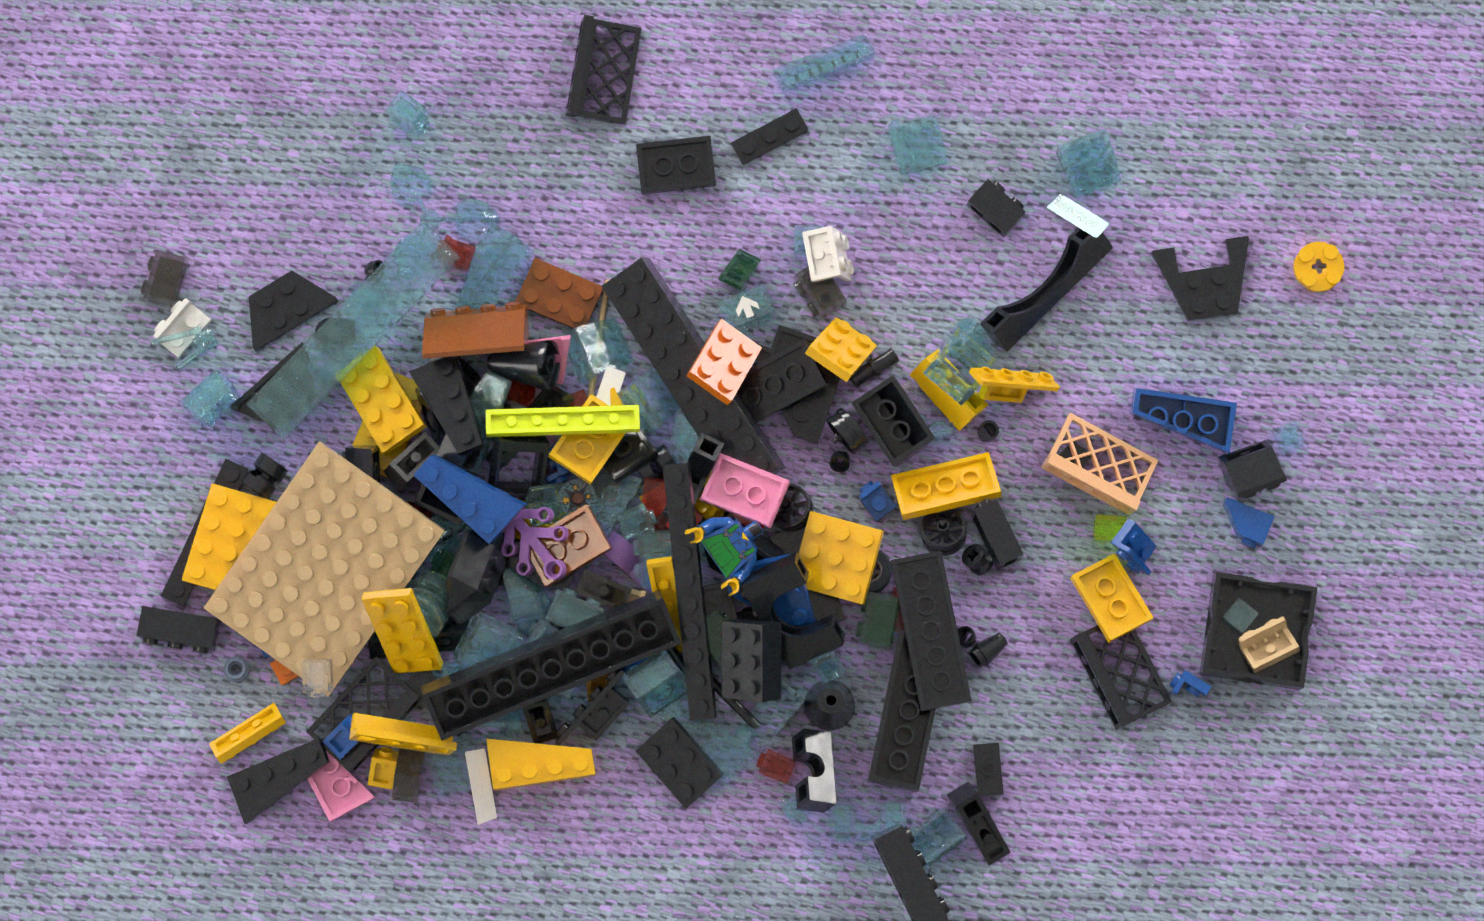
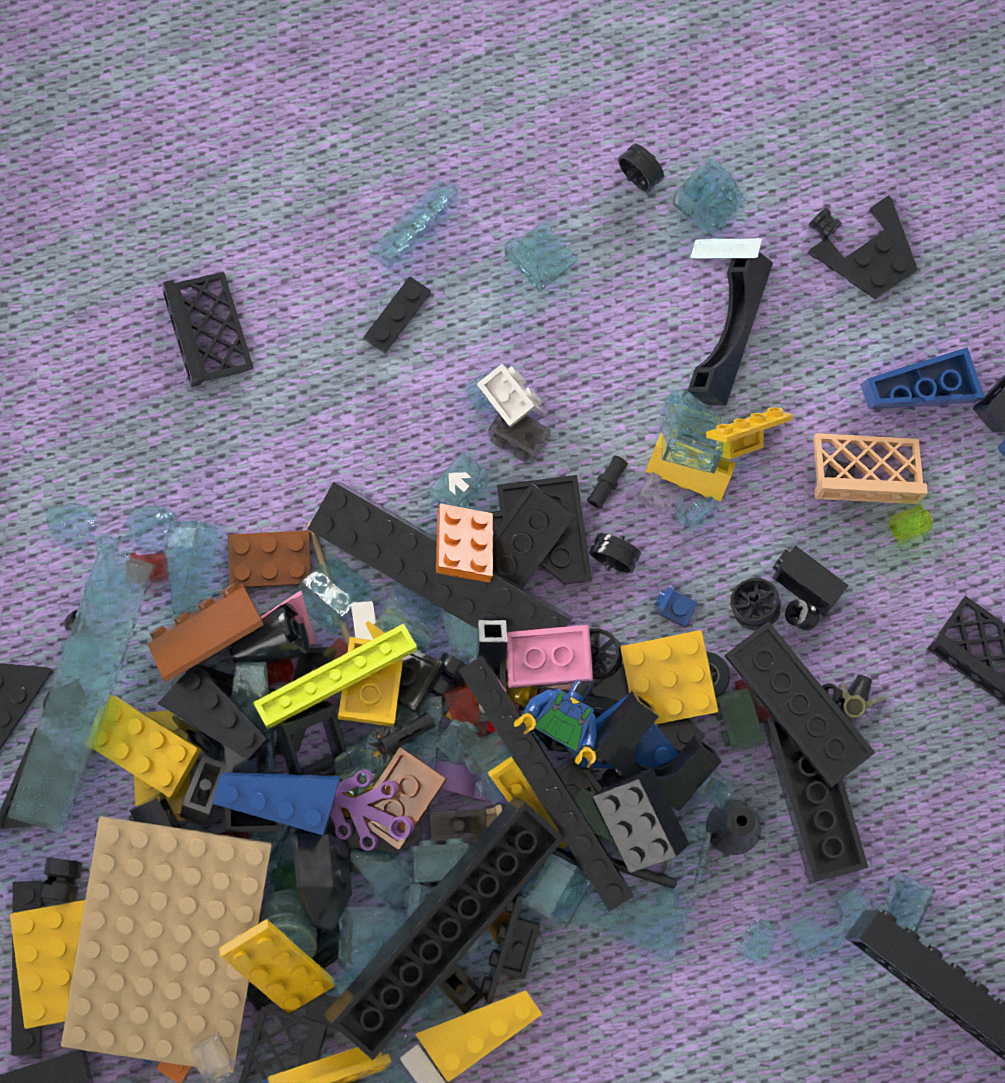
camera: 30 degrees left, 5 degrees down
clear light blue brick [387,90,430,137] -> none
blue bracket [545,444,571,486] -> none
black plate [636,136,716,194] -> none
black plate [636,717,724,809] -> none
clear green slope [718,249,761,295] -> none
clear red bracket [756,749,796,785] -> none
arch [792,728,838,813] -> none
yellow plate [805,317,877,382] -> none
black hinge [829,450,850,472] -> none
black slope [852,375,935,467] -> none
yellow plate [891,452,1002,520] -> none
black slope [947,782,1011,865] -> none
black brick [967,179,1026,238] -> none
black plate [973,743,1004,796] -> none
black hinge [978,420,999,442] -> none
yellow plate [1070,553,1154,643] -> none
blue bracket [1111,519,1157,576] -> none
yellow plate [1293,242,1344,292] -> none
none -> black pin [378,712,436,755]
none -> black wheel [618,143,665,193]
none -> black wheel [808,208,842,240]
none -> olive plant [839,683,886,724]

